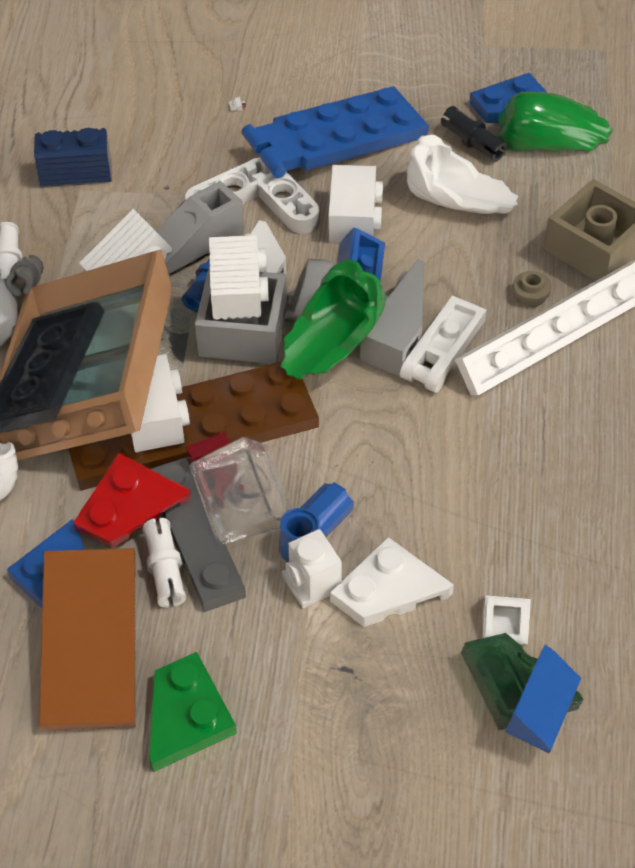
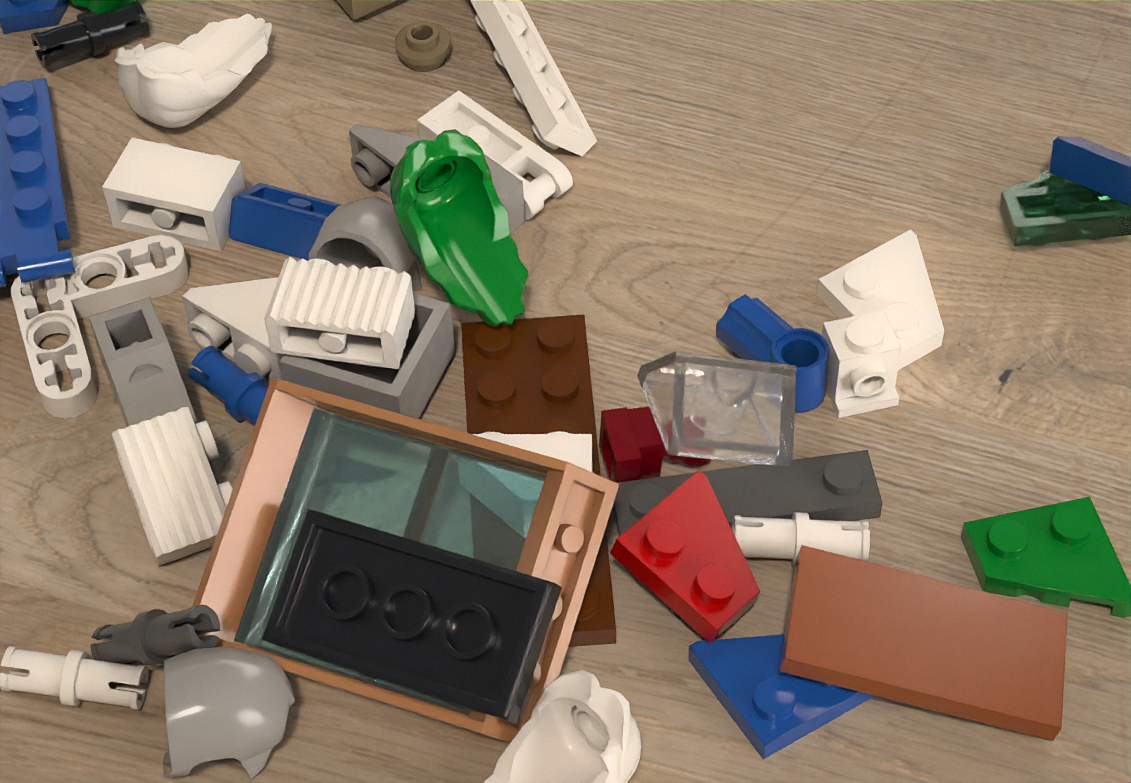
camera: 75 degrees left, 0 degrees up
white slope [482,595,531,645] -> none

